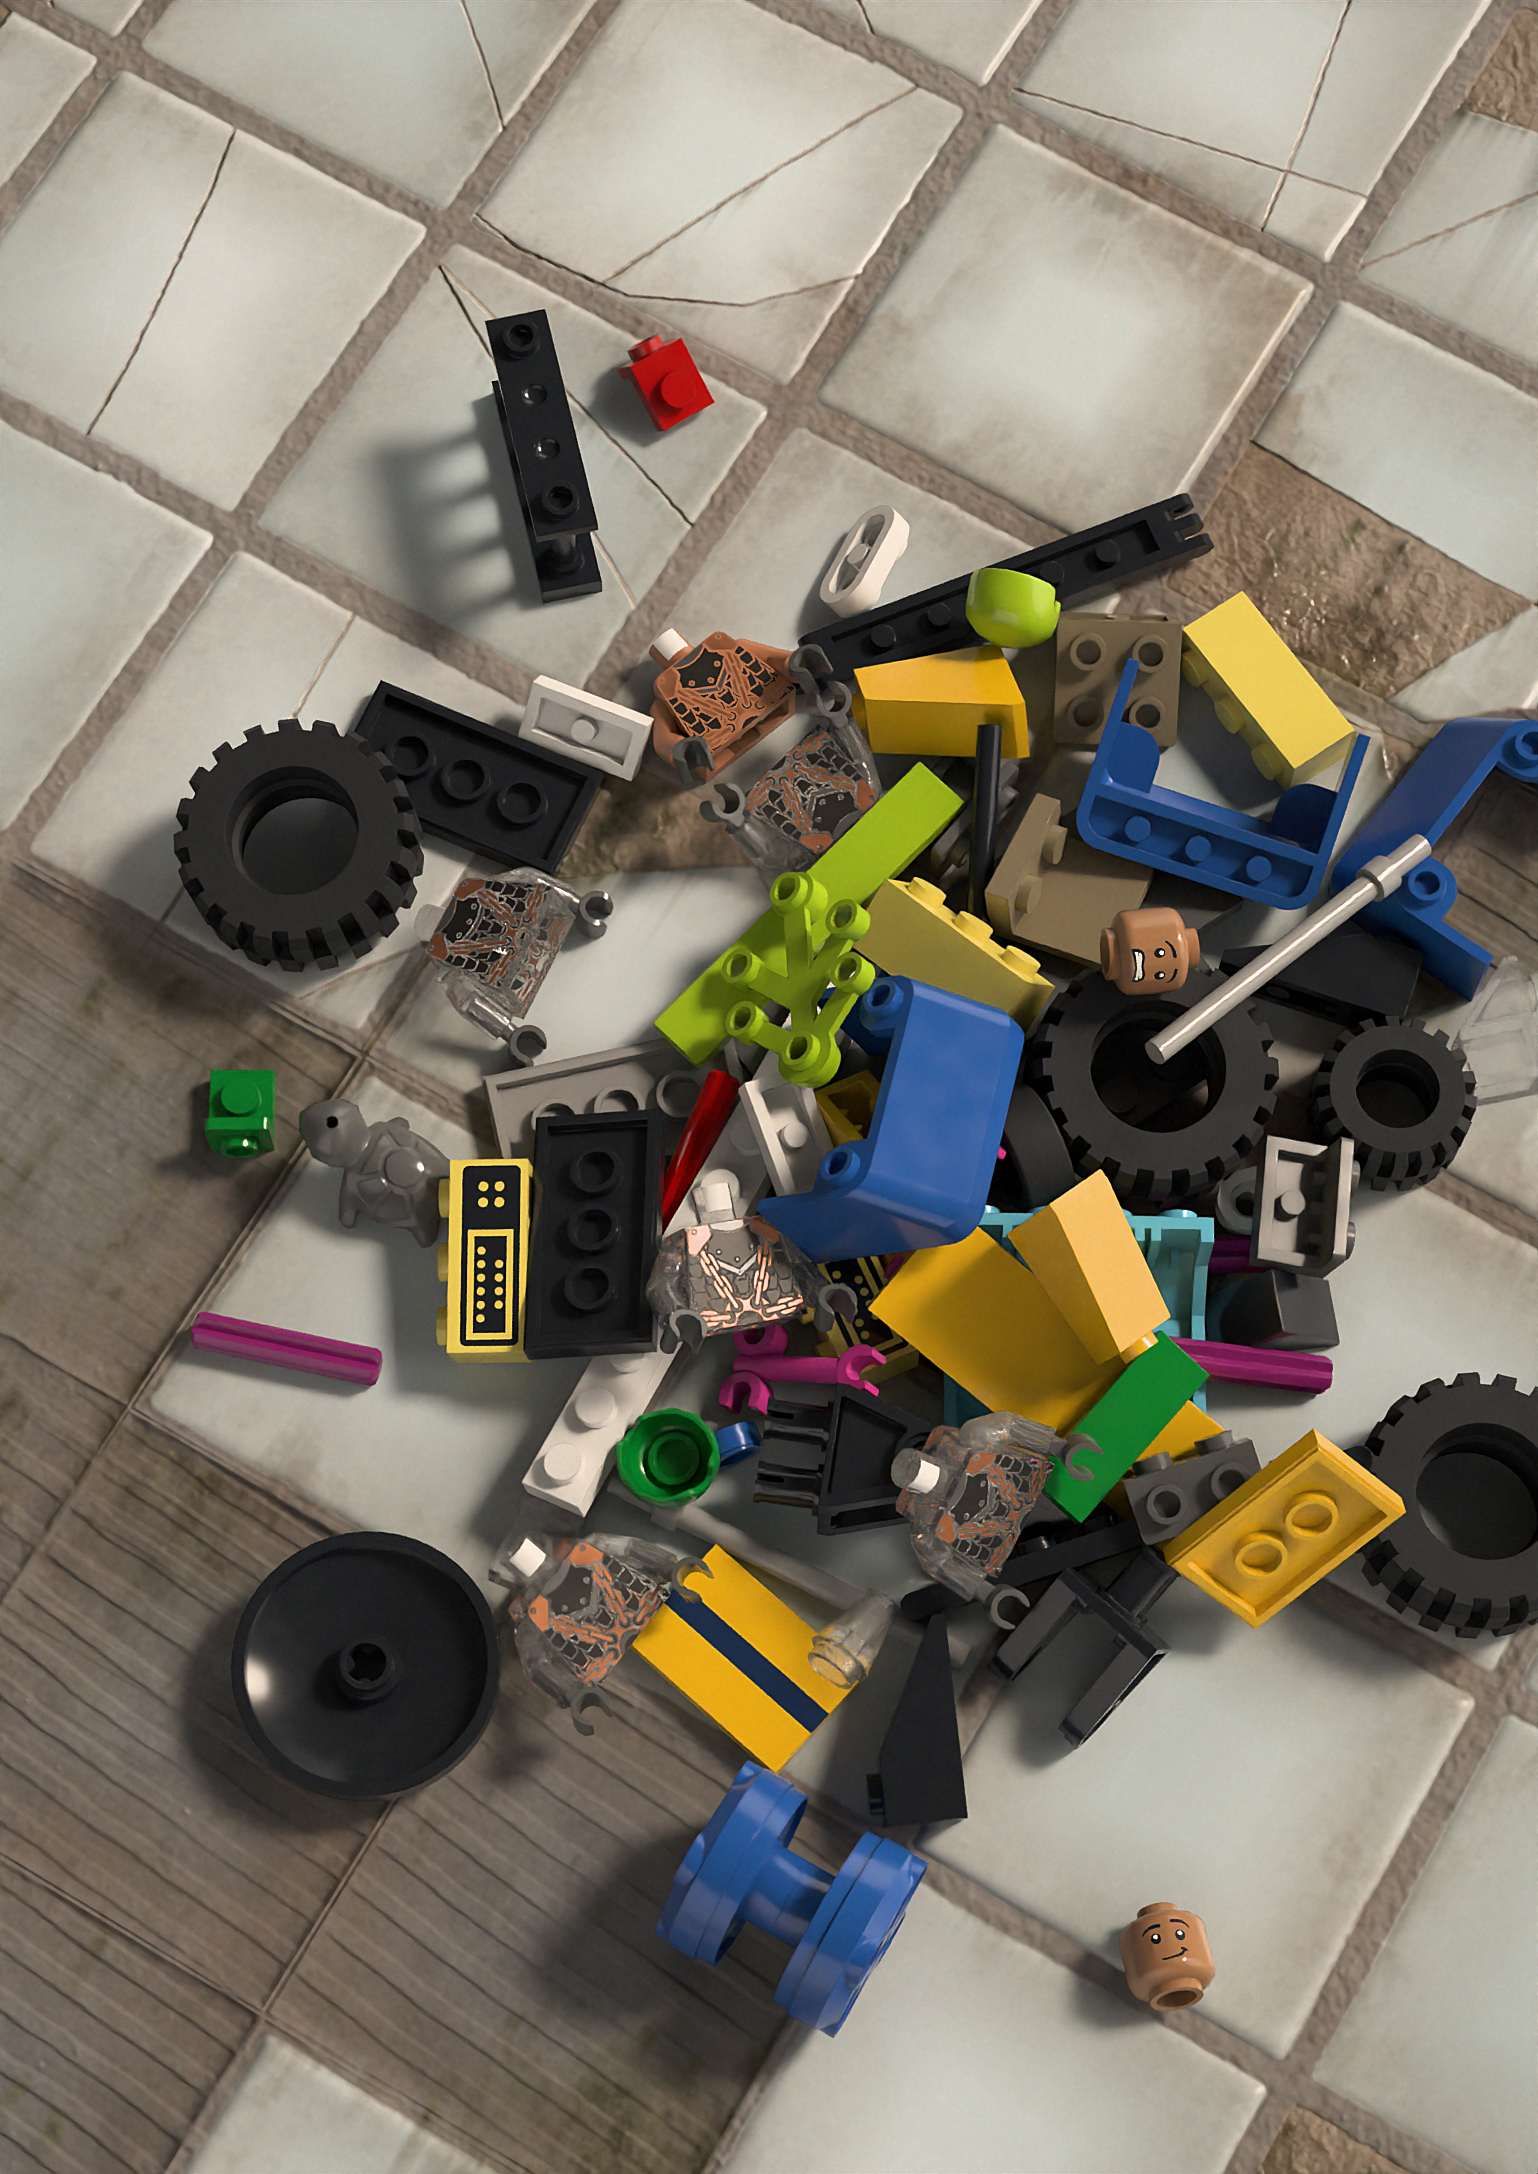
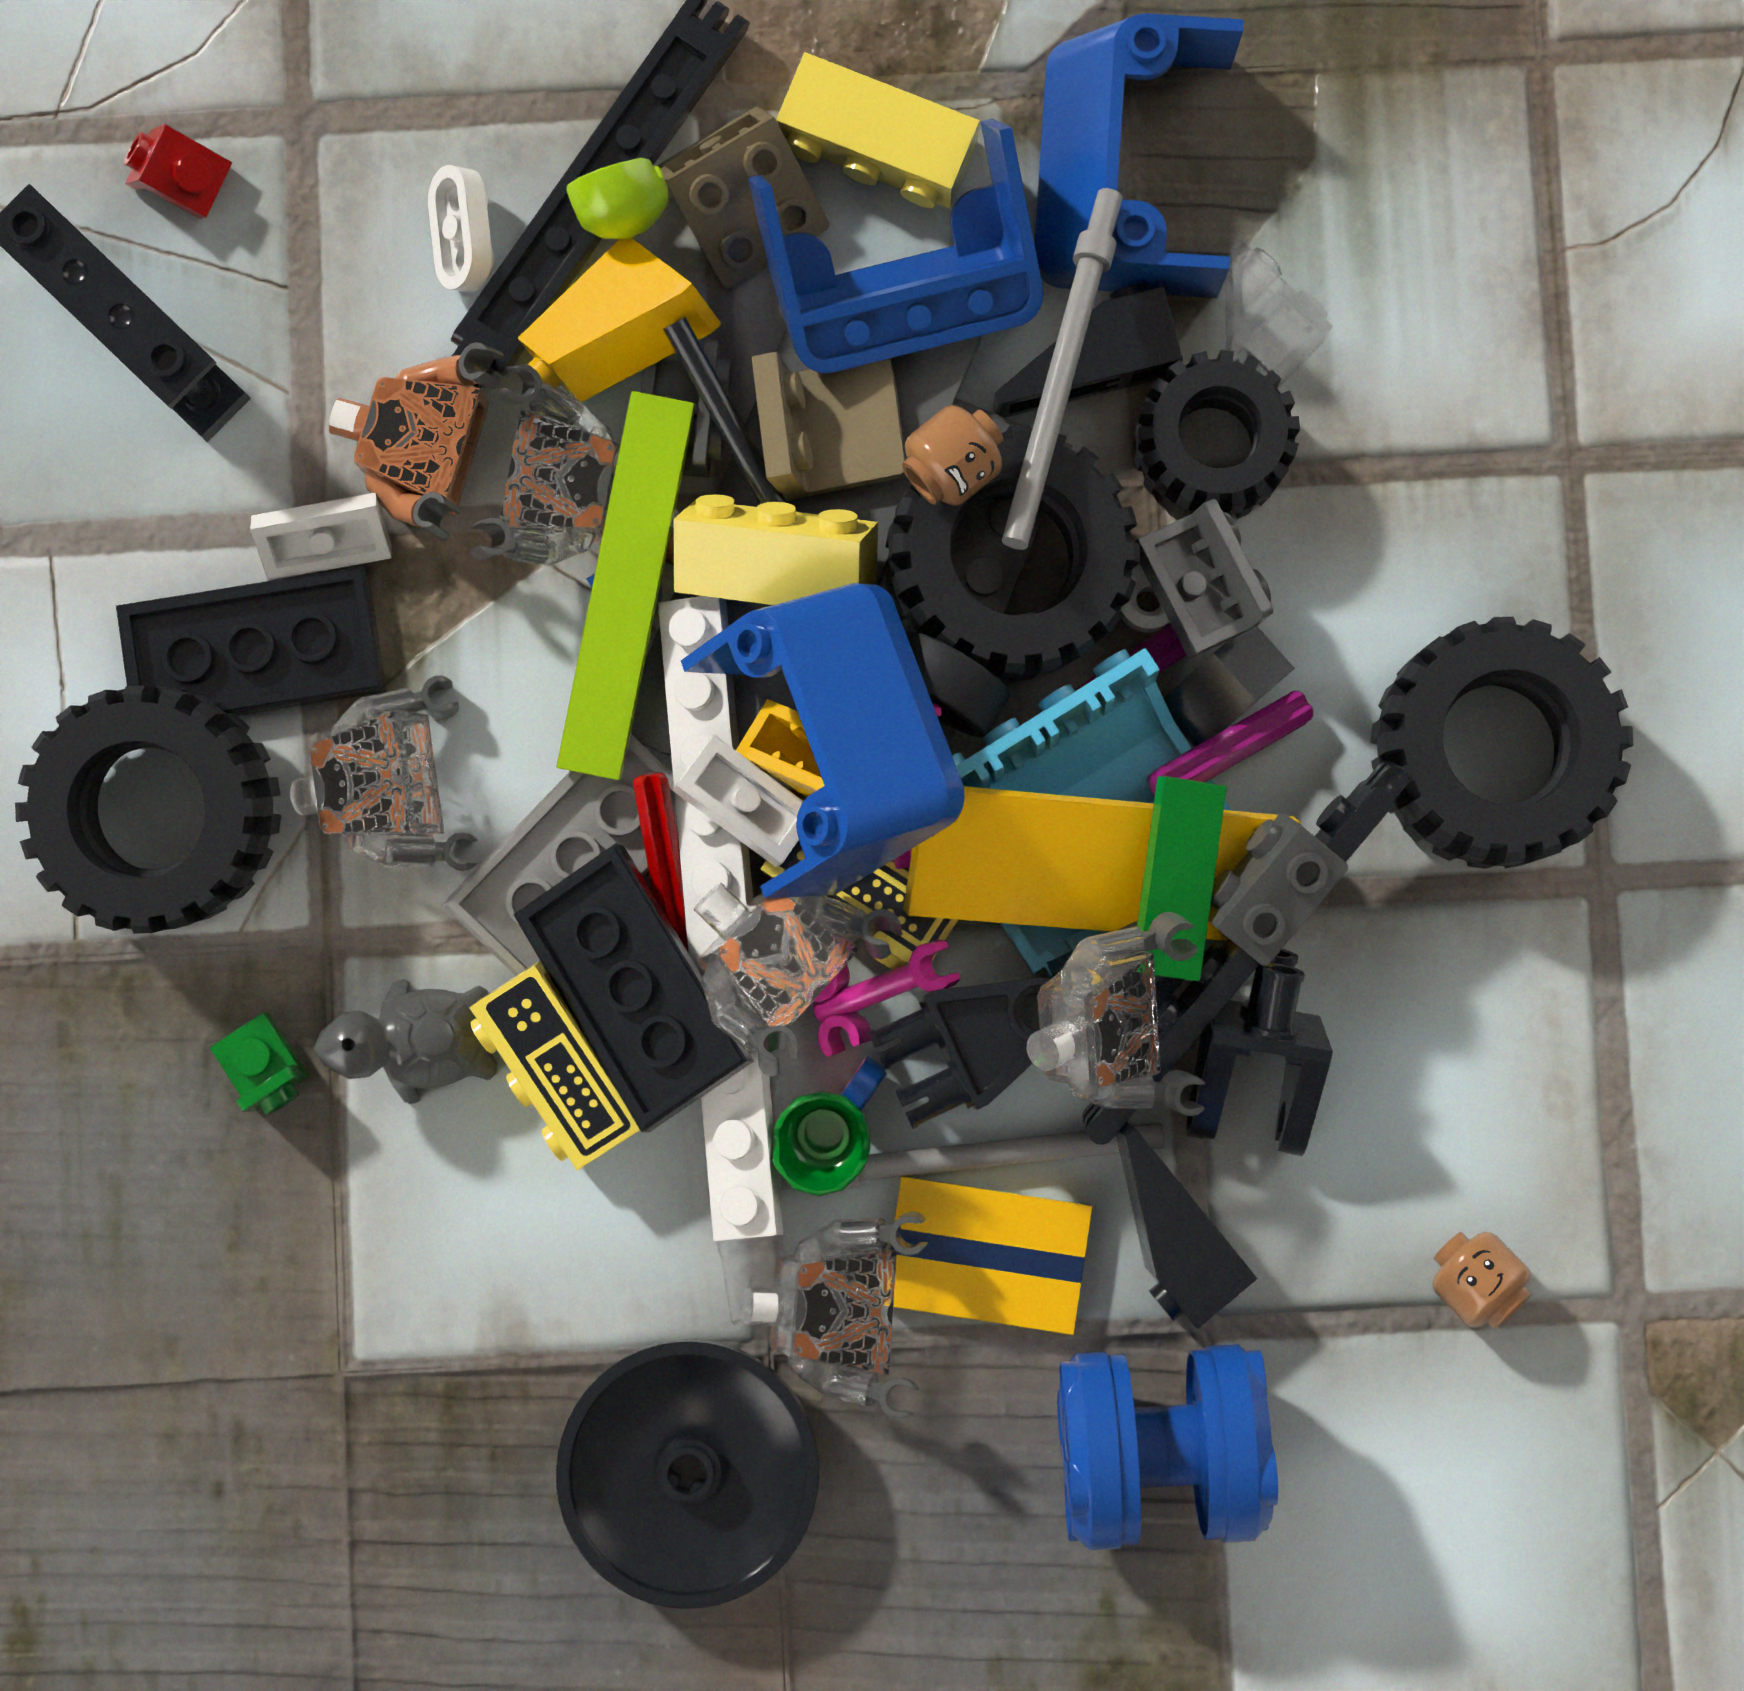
camera: 25 degrees left, 15 degrees up
magenta axle [191,1312,383,1386] -> none
lime plant [722,872,875,1088] -> none
clear cone [808,1588,900,1689] -> none
yellow slope [1006,1169,1171,1366] -> none
yellow tile [1163,1428,1406,1629] -> none

